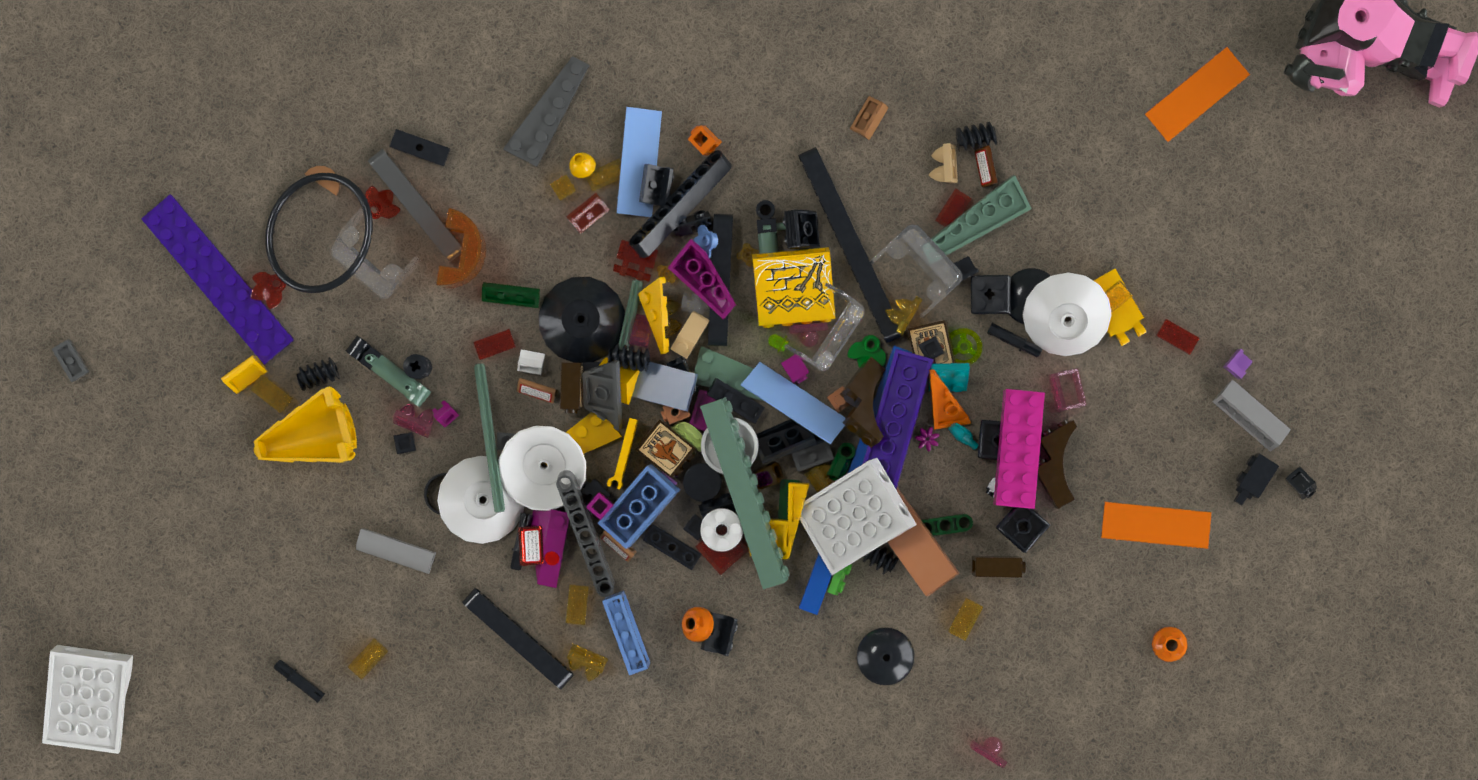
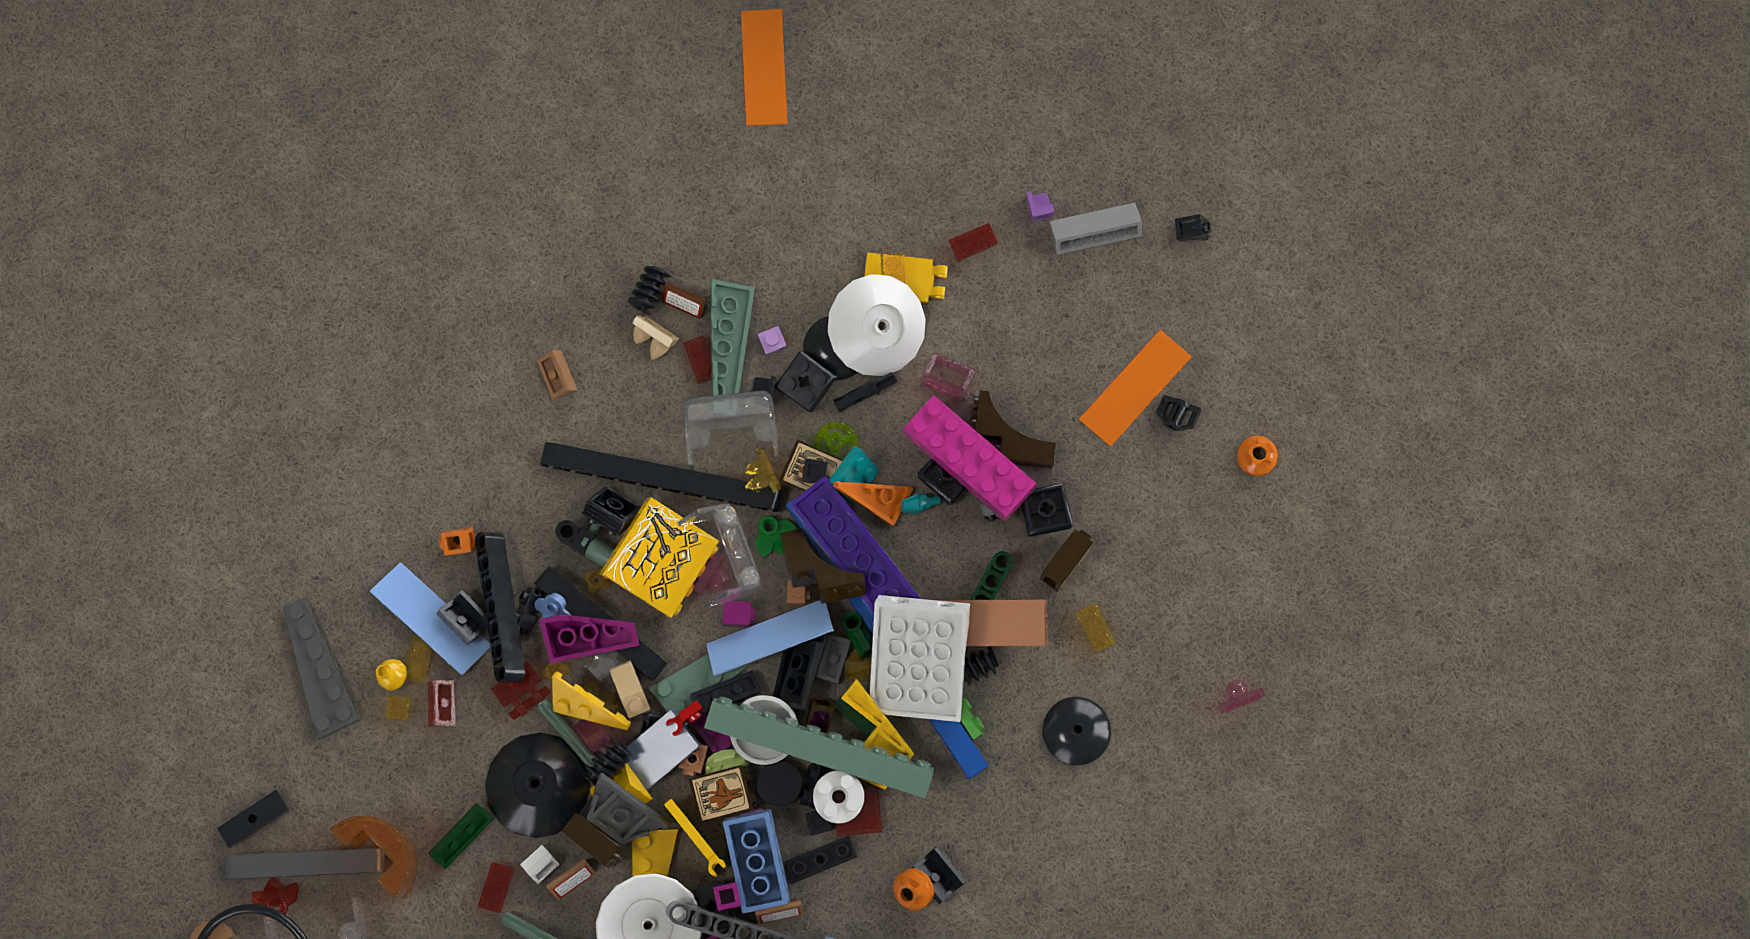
camera: 55 degrees left, 10 degrees down
clear neon green hinge [768,334,789,354] -> none
magenta plant [915,427,940,452] -> none
black hinge [1233,453,1279,505] -> none
none -> red plate [665,700,704,736]
none -> lavender plate [758,326,787,356]
none -> black piece [1156,395,1202,431]

